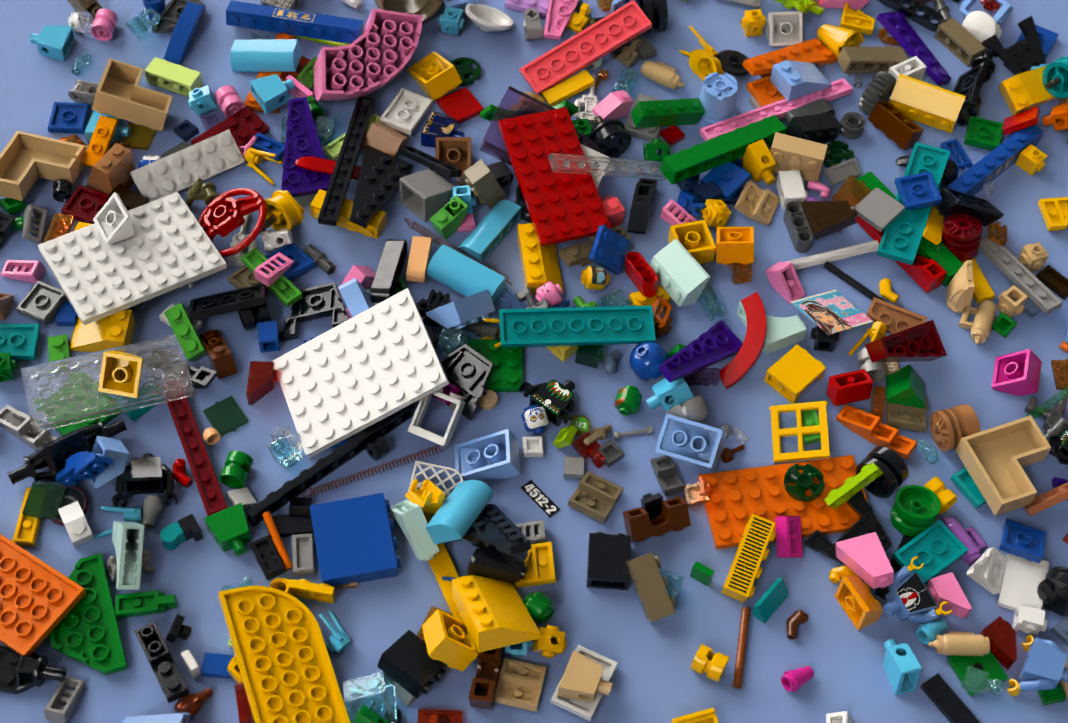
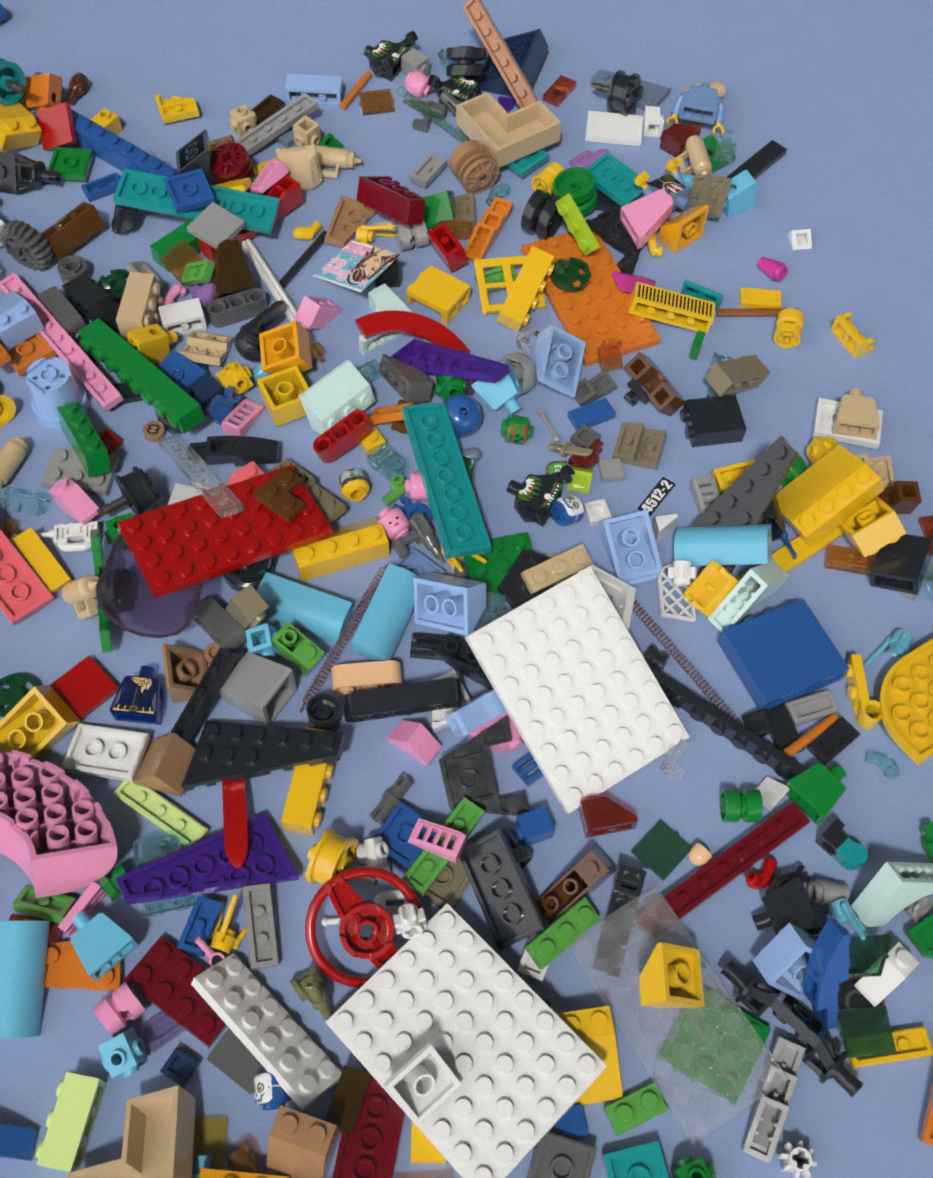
camera: 100 degrees left, 5 degrees up
clear light blue bracket [268,435,303,469] -> none
black plate [318,96,376,226] -> none
blue plate [589,225,630,275] -> none
green brick [643,138,670,164] -> none
reddish brown arm [786,610,808,639] -> none
yellow slope [889,74,966,133] -> none
bright pink slope [926,572,972,618] -> none
white wing [966,547,1008,595] -> none
dark pink slope [991,349,1042,396] -> none
blue plate [999,518,1047,564] -> none
none -> bright green plate [181,259,215,286]
none -> black hair [234,300,287,362]
none -> light grey plate [242,883,279,970]
none -> bright pink slope [248,160,289,194]
none -> reddish brown plate [254,467,305,523]
none -> black wheel [306,693,341,732]
none -> dark grey slope [379,354,433,403]
none -> white gear [392,903,428,939]
none -> light grey plate [410,153,446,188]
none -> yellow brick [496,246,555,332]
none -> tan plate [521,544,593,595]
none -> blue tile [567,397,616,431]
none -> white slope [652,514,678,542]
none -> white gear [668,560,696,586]
none -> dark tan slope [683,175,732,218]
none -> yellow tile [739,287,782,308]
none -> clear green piece [848,934,892,978]

